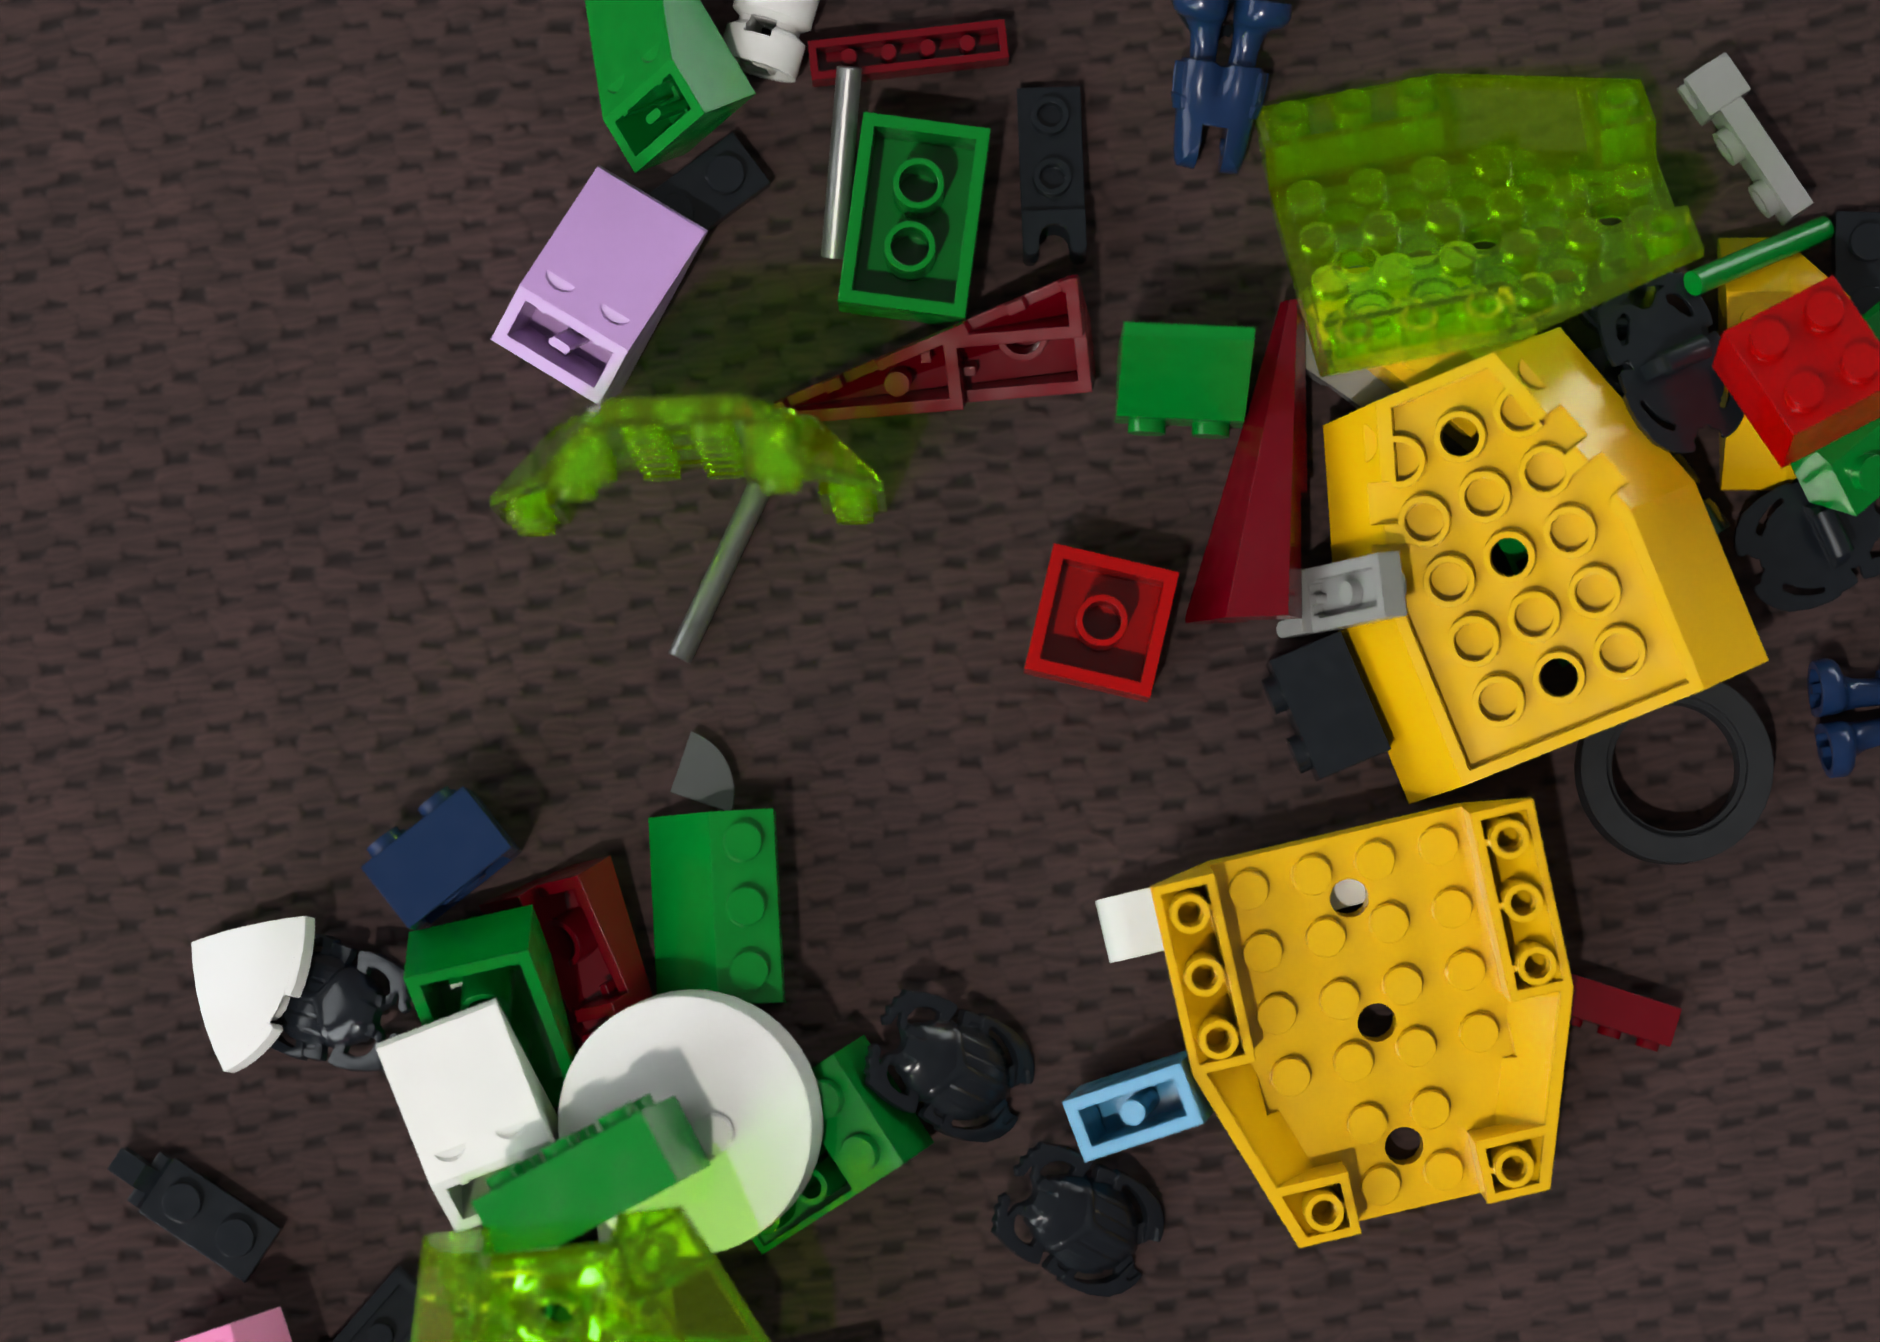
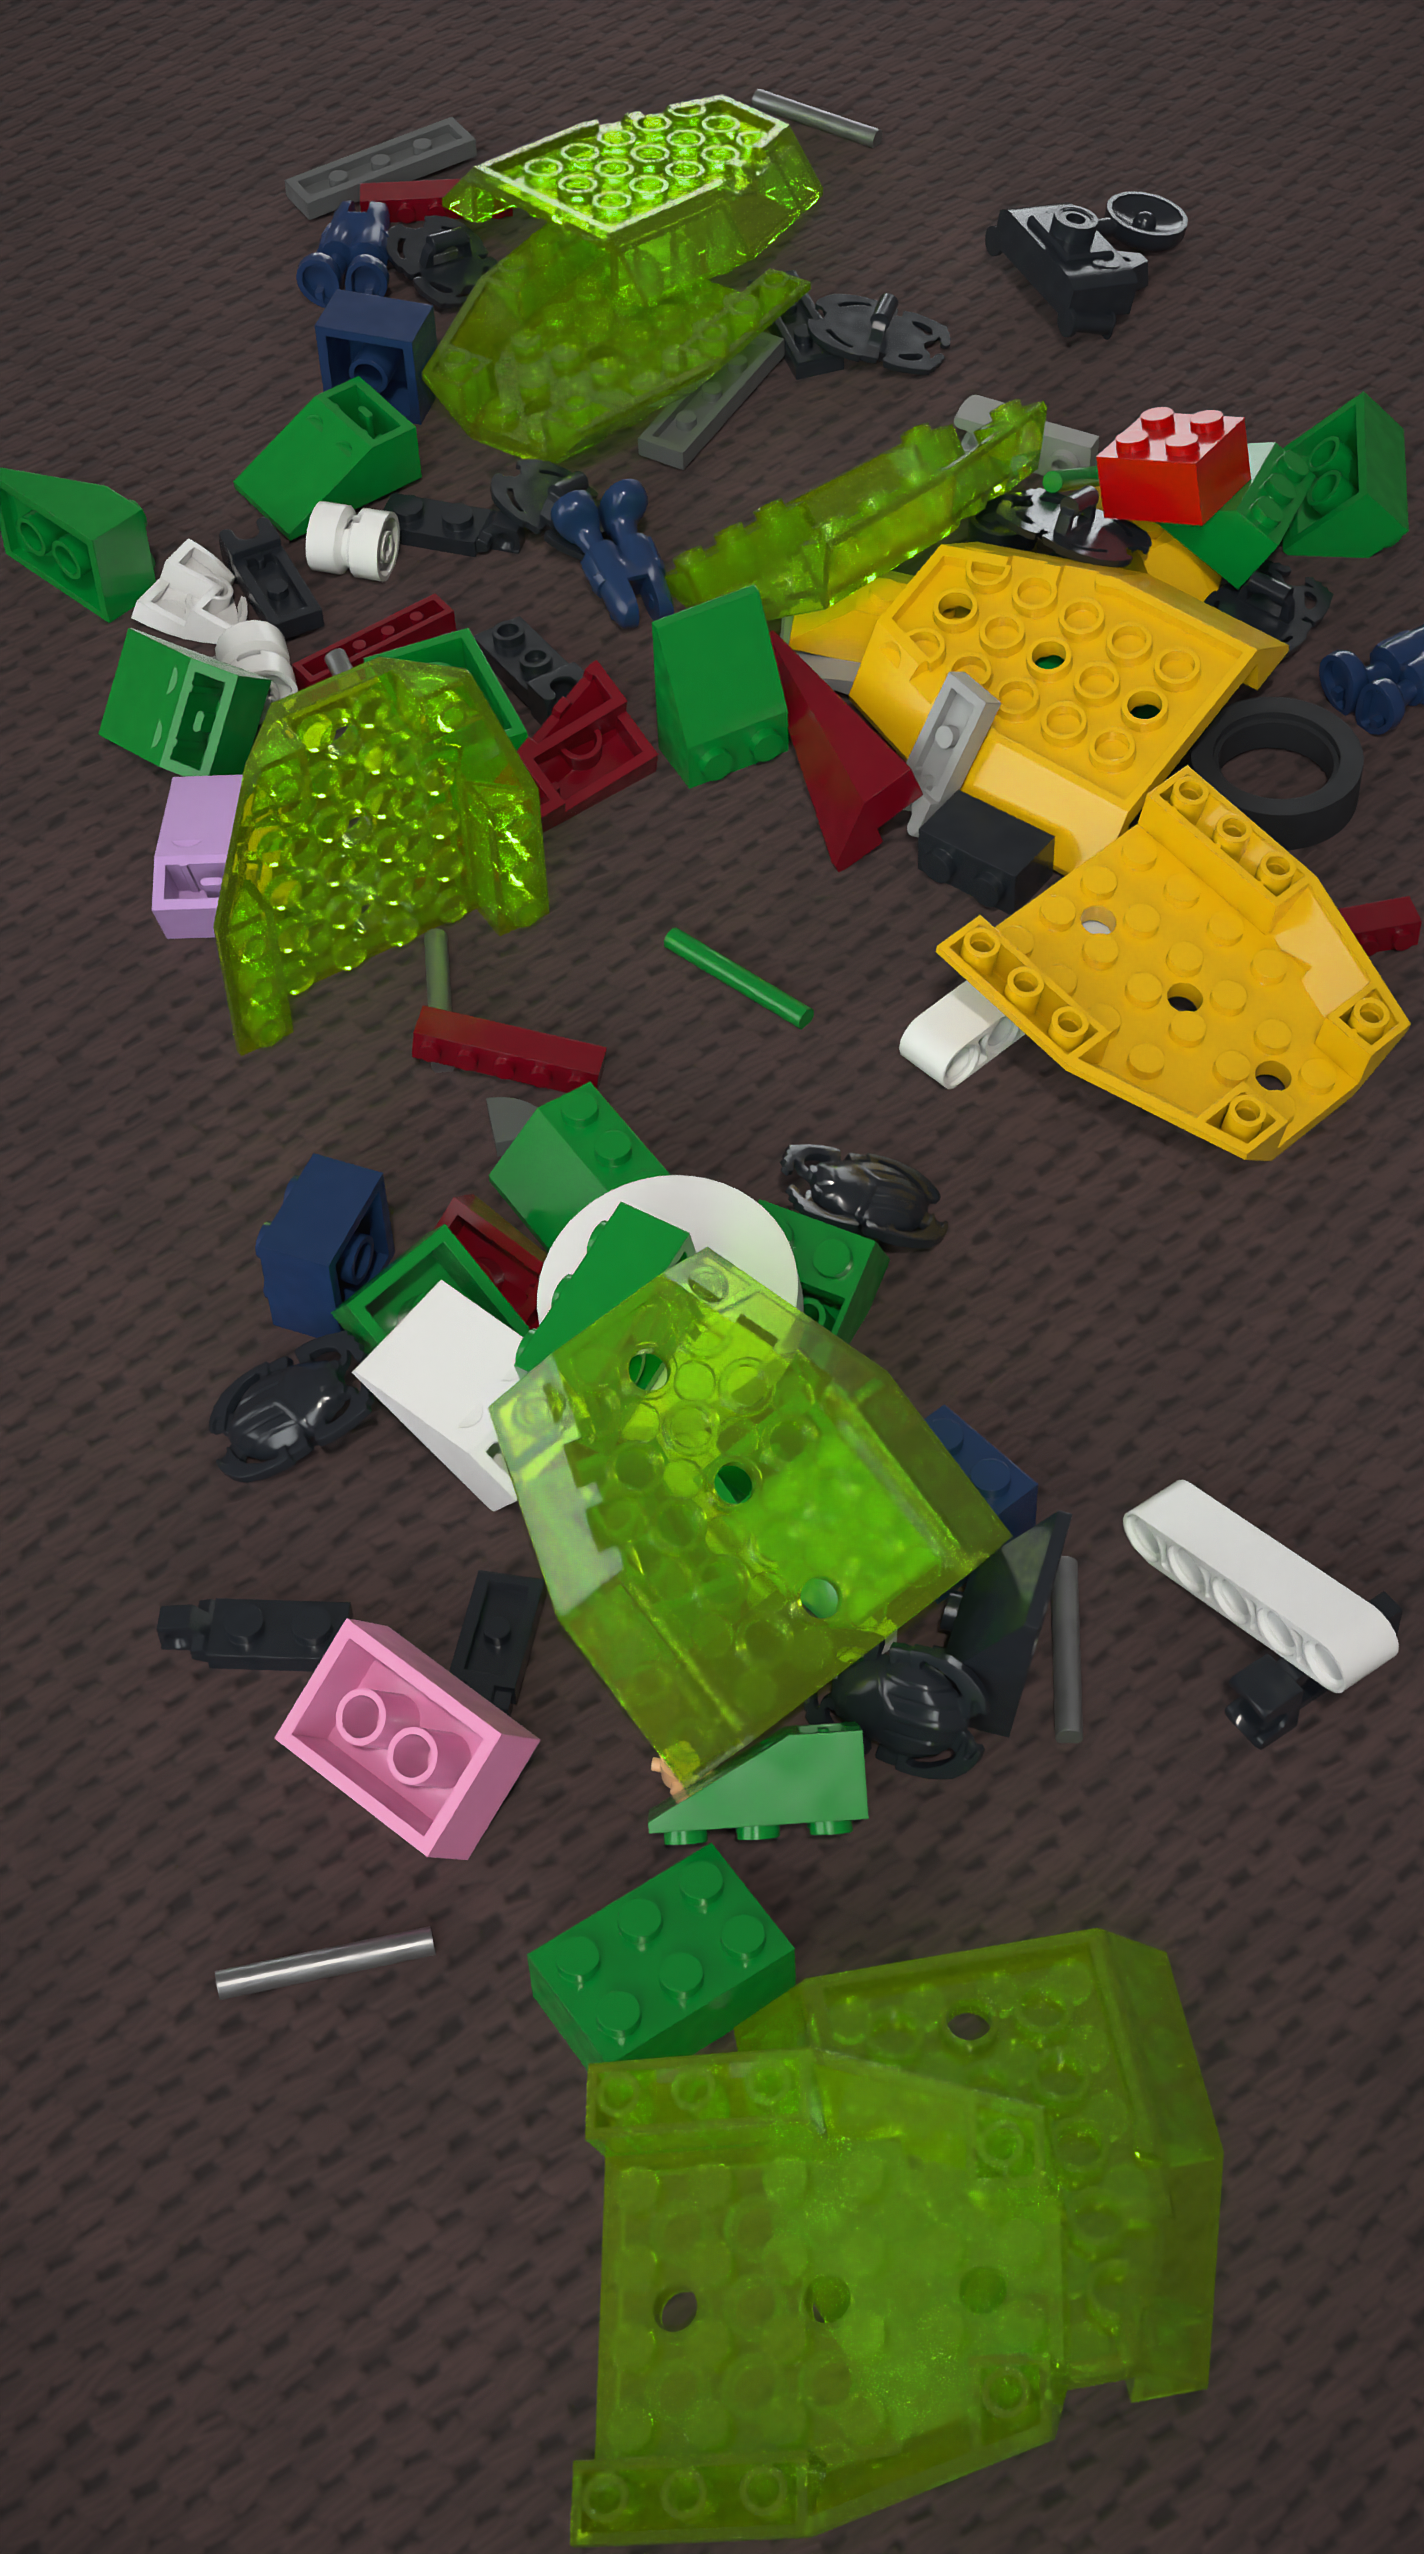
camera: 30 degrees left, 35 degrees down
white brick [191,916,315,1073] -> none
black shield [990,1141,1164,1297] -> none
red brick [1023,543,1179,702] -> none
dark azure brick [1062,1050,1215,1162] -> none
none -> dark red piece [412,1005,607,1093]
none -> green bar [664,927,814,1030]

